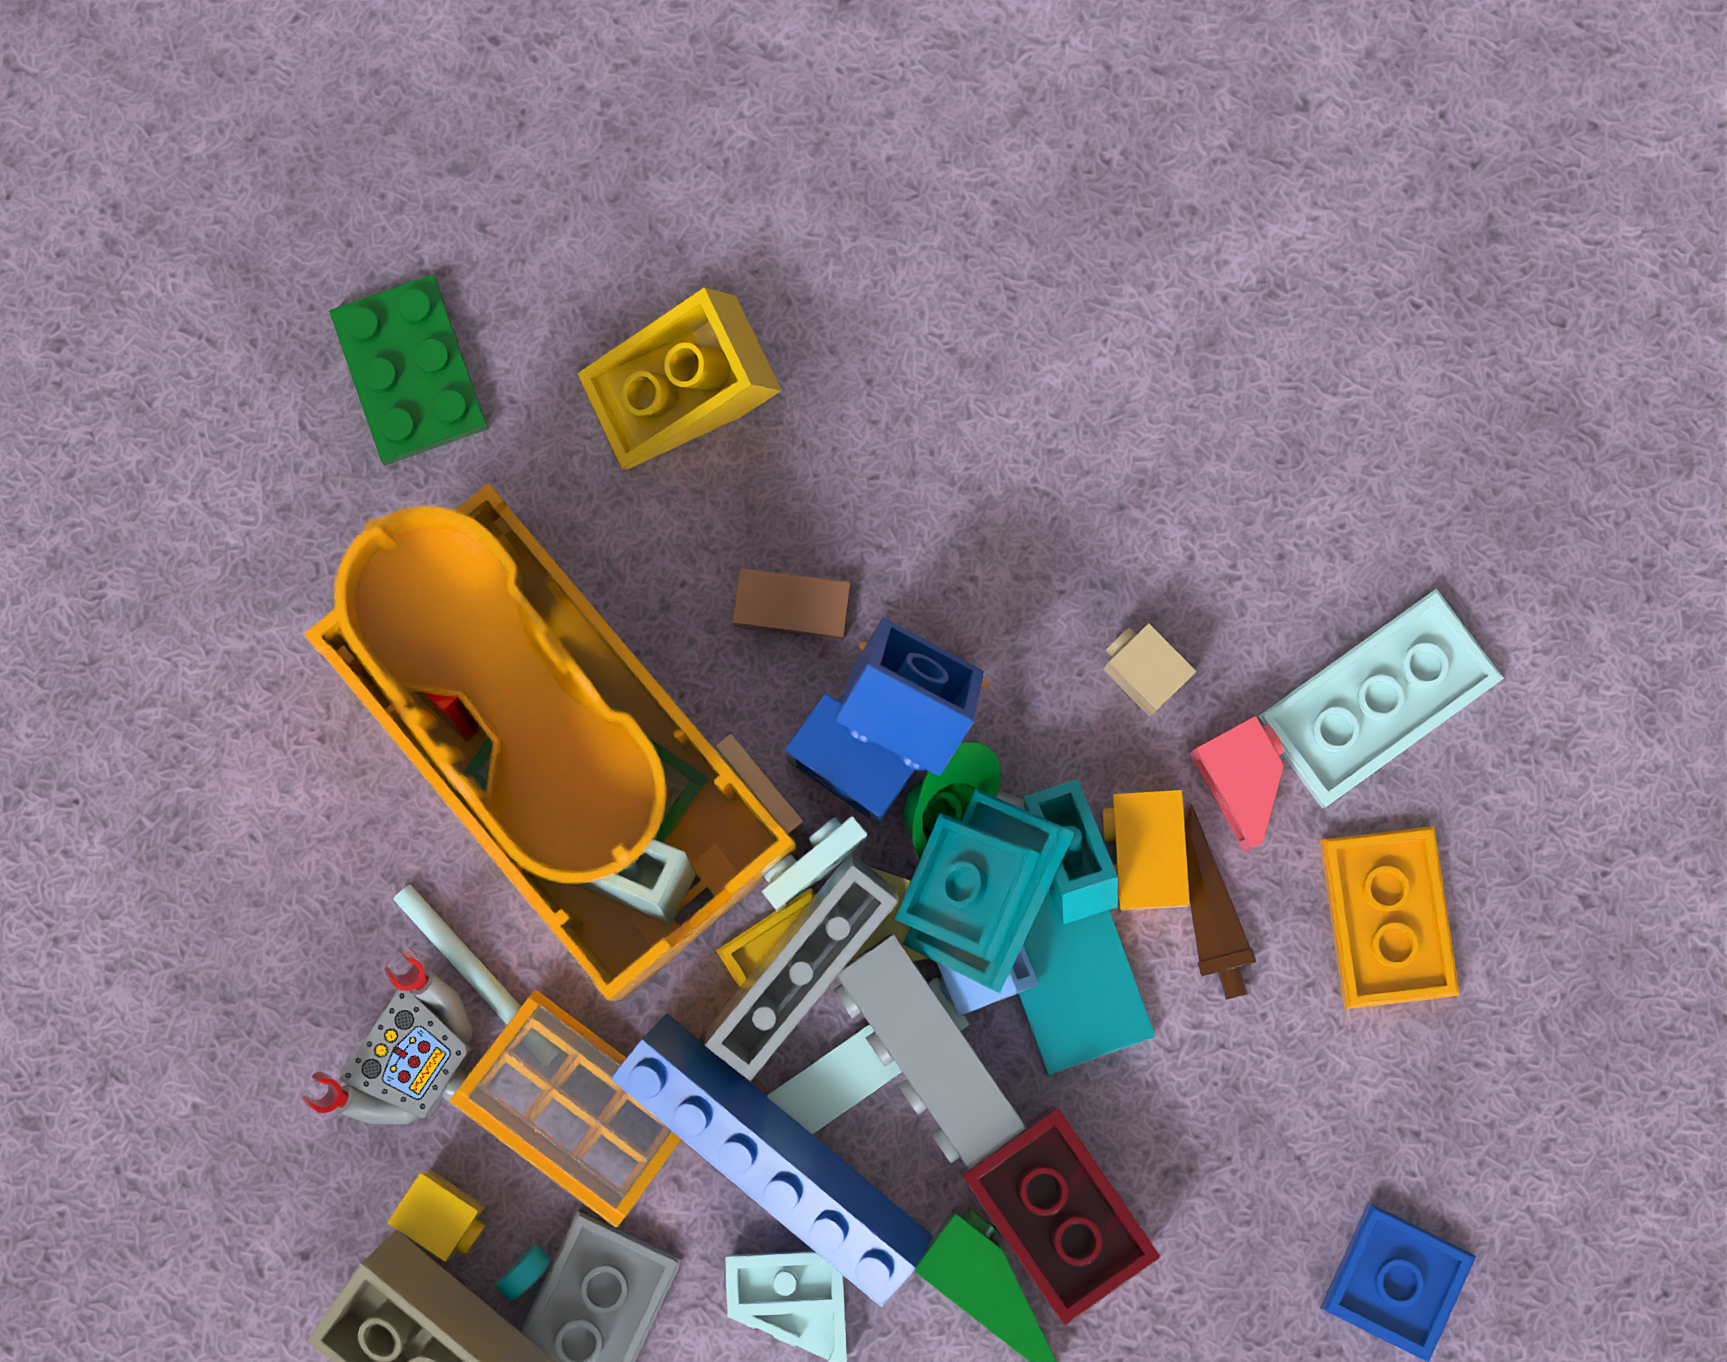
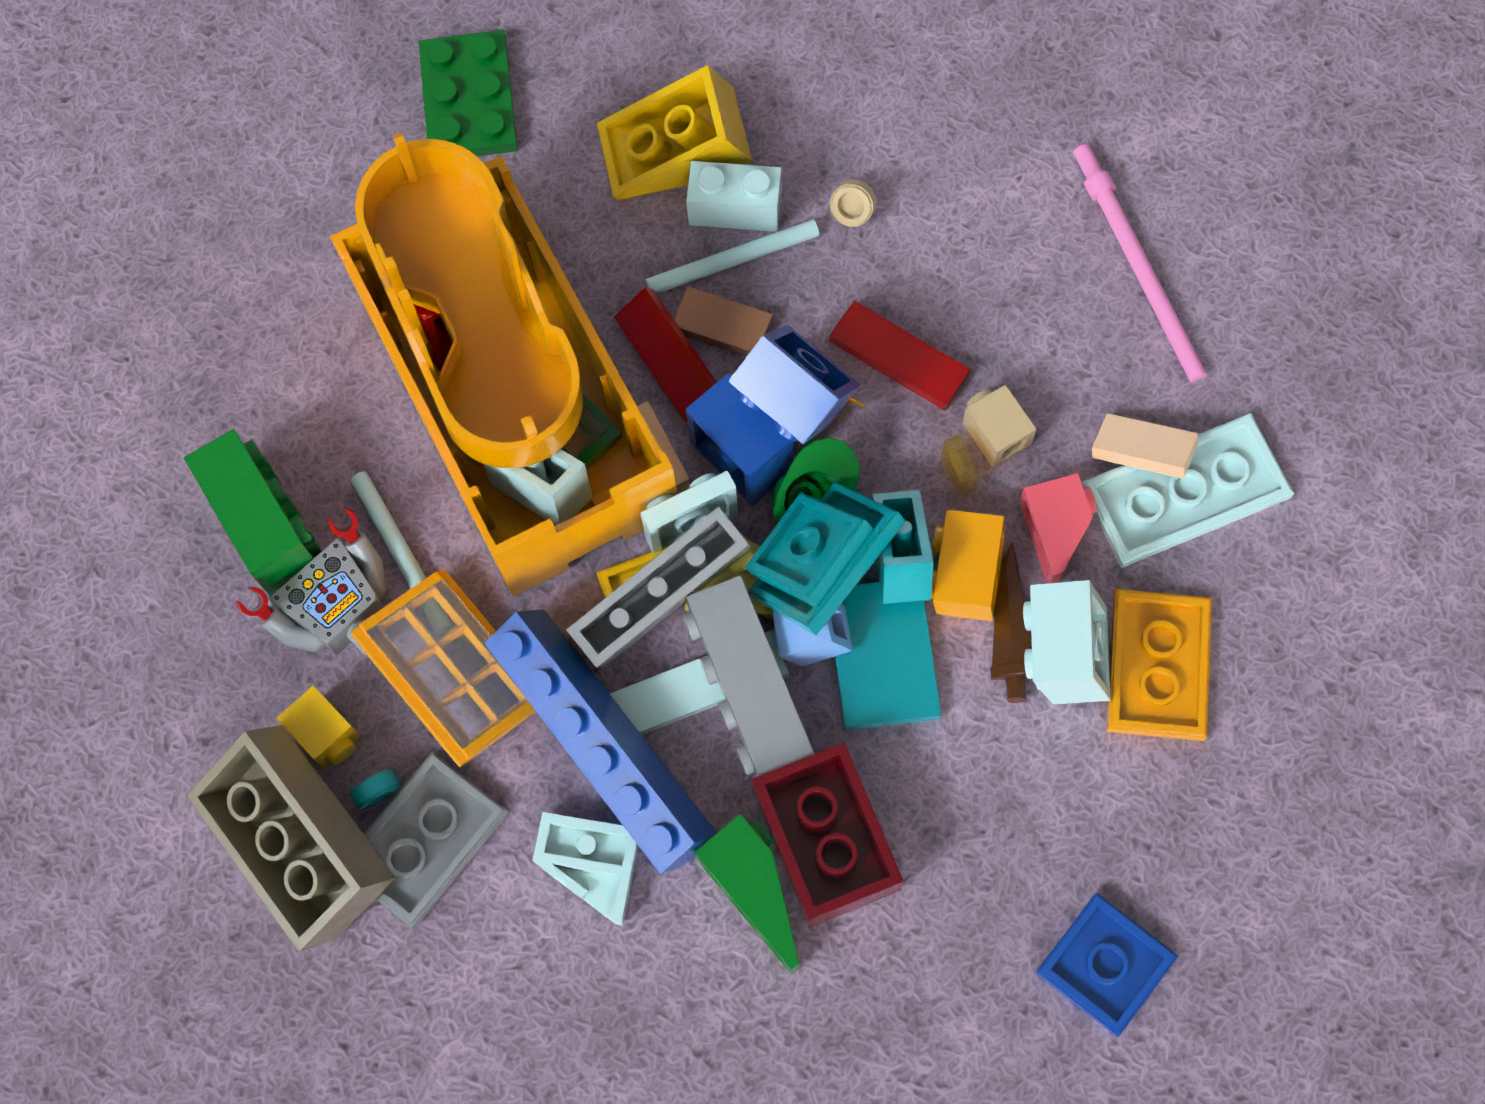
camera: 20 degrees right, 10 degrees down
none -> green brick [183,429,322,597]
none -> red tile [614,287,717,423]
none -> light aqua bar [645,219,819,294]
none -> light aqua brick [686,161,782,232]
none -> red tile [829,300,971,411]
none -> tan tile [830,179,877,227]
none -> clear yellow tile [941,434,979,496]
none -> light aqua brick [1023,580,1111,704]
none -> bright pink bar [1073,143,1207,383]
none -> light nougat tile [1092,413,1198,479]

